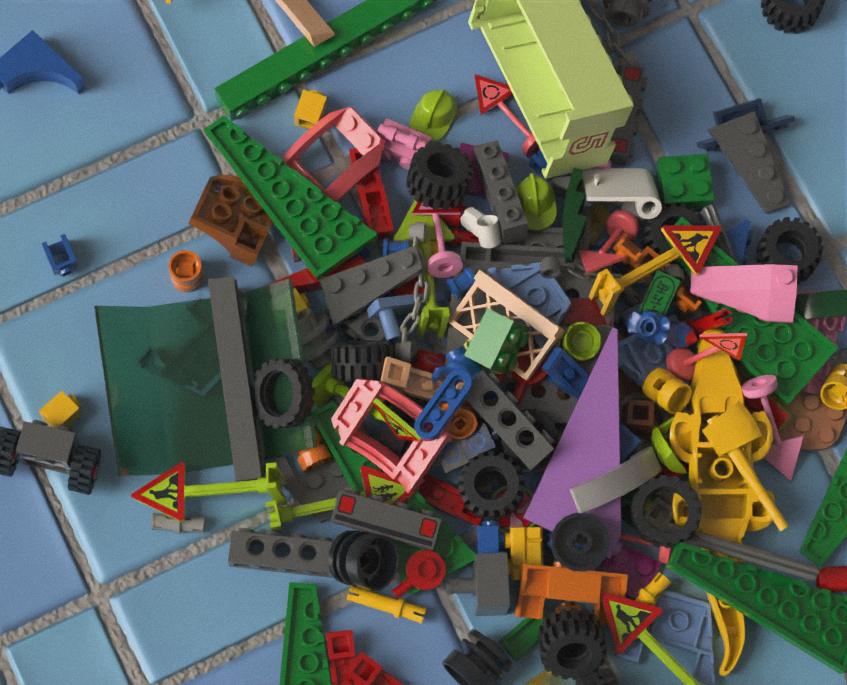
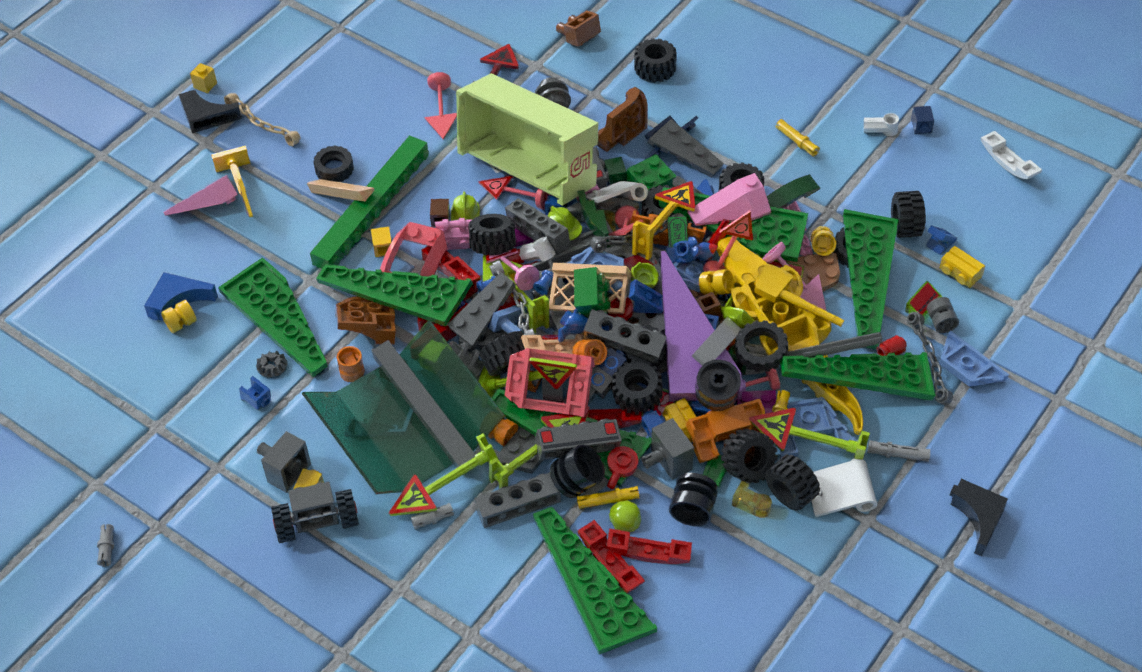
camera: 20 degrees left, 20 degrees down
black tyre [251,359,315,428] -> none
blue plate [414,370,473,441] -> none
none -> yellow wheel [161,300,197,333]
none -> green wing [218,257,328,377]
none -> dark grey gear [256,351,287,377]
none -> dark grey brick [257,431,311,493]
none -> reddish brown brick [430,199,450,227]
none -> dark orange slope [597,87,648,152]
none -> dark green brick [604,157,627,186]
none -> lime hair [609,500,641,532]

